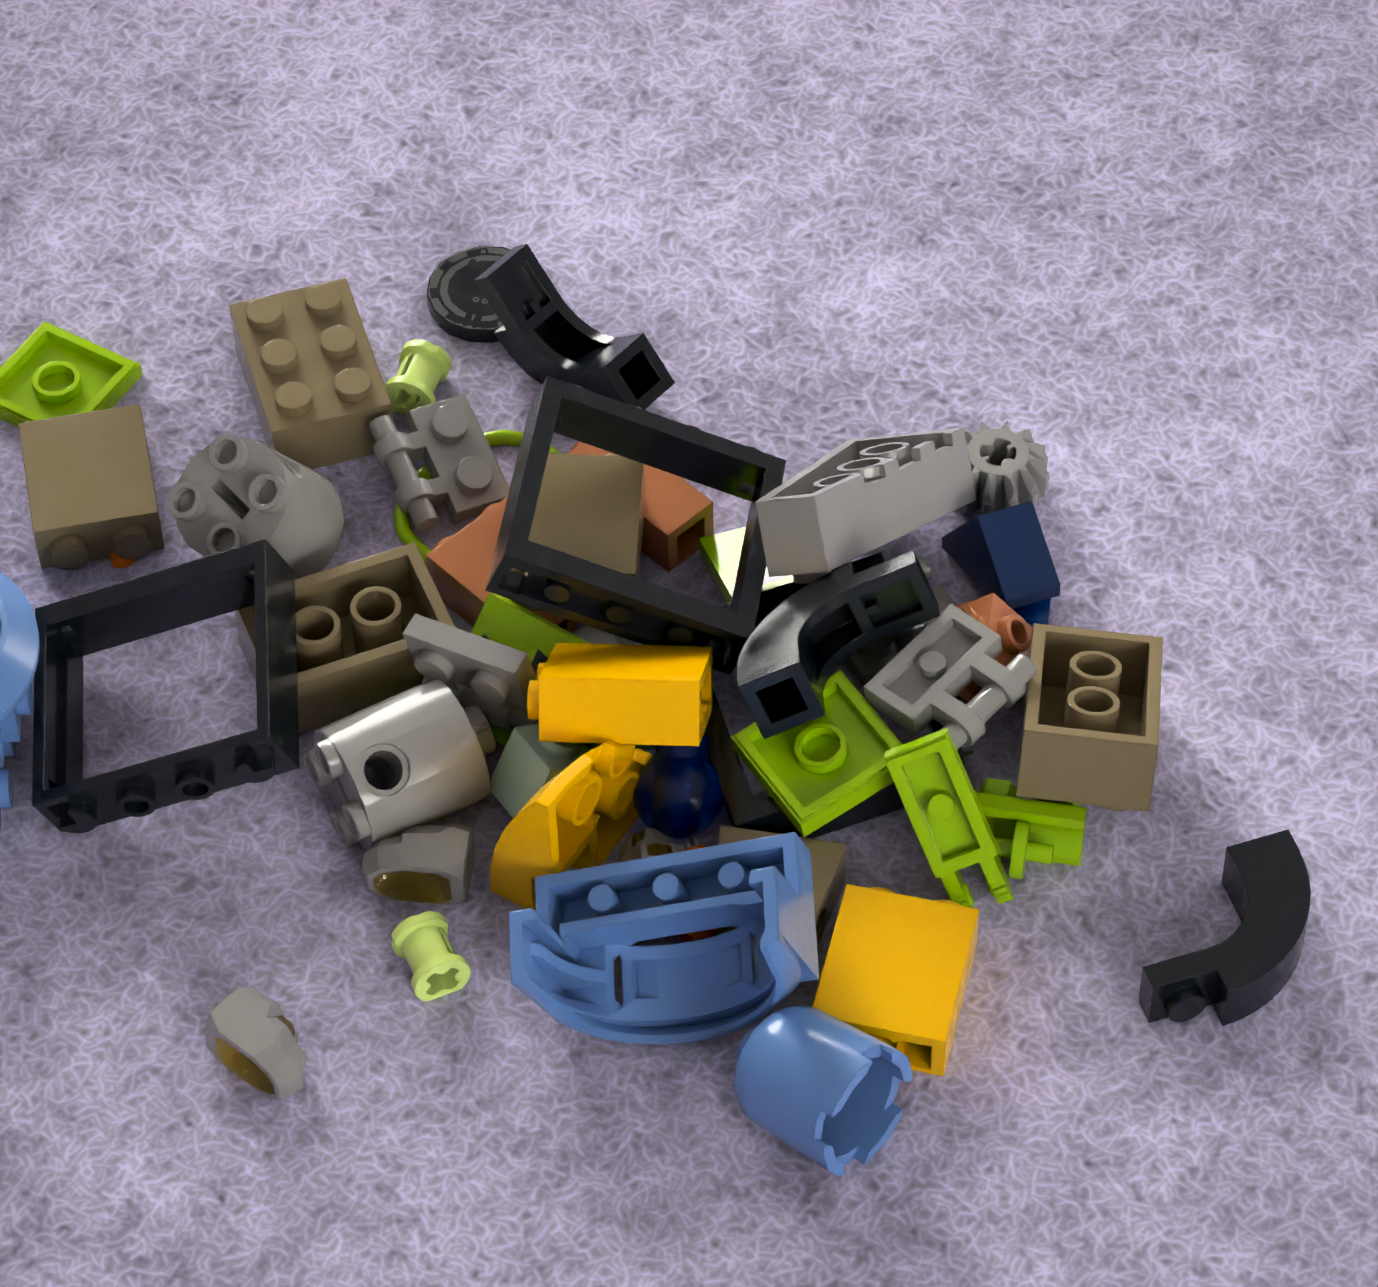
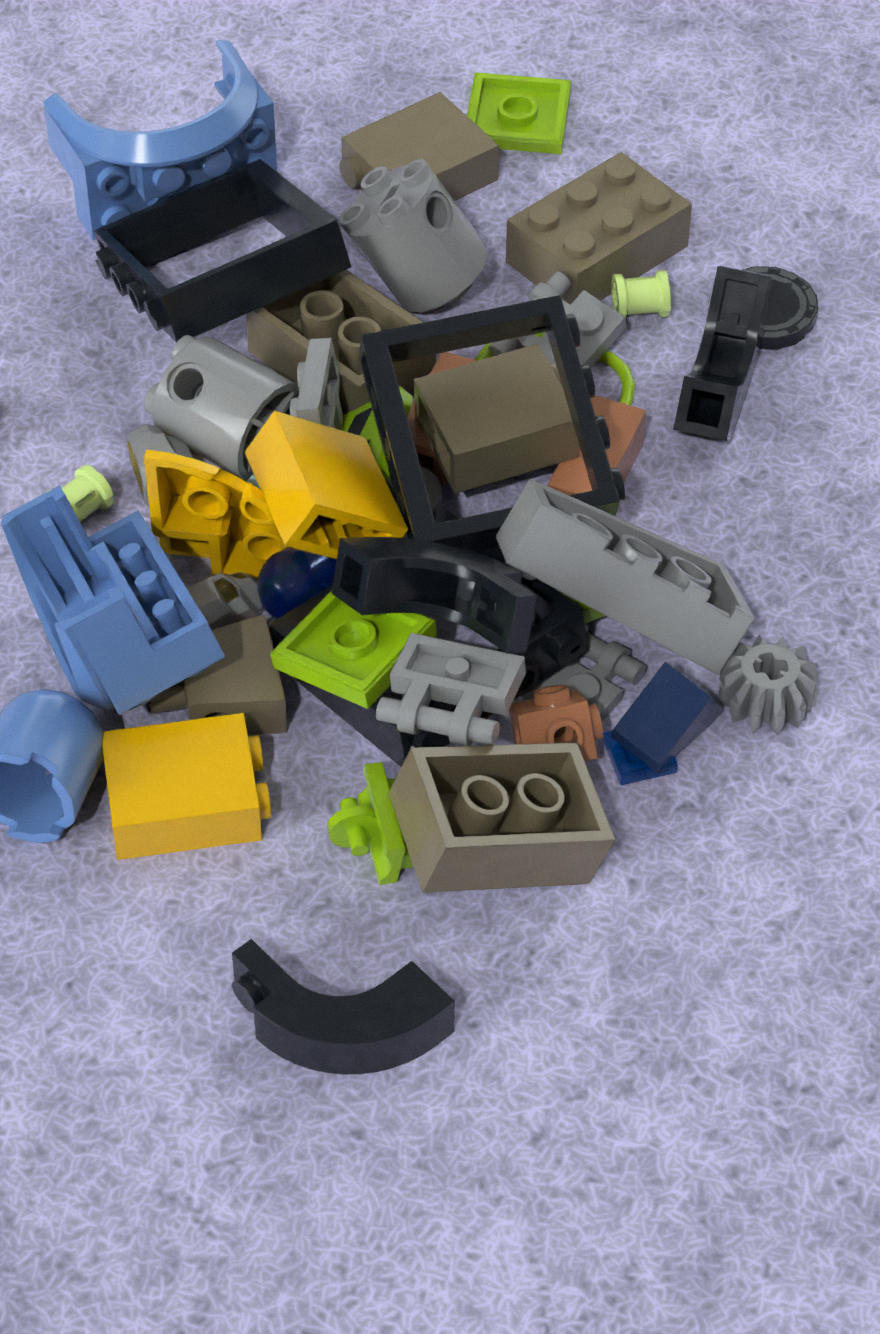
camera: 65 degrees right, 0 degrees up
lime hinge [884,728,1014,908] -> none

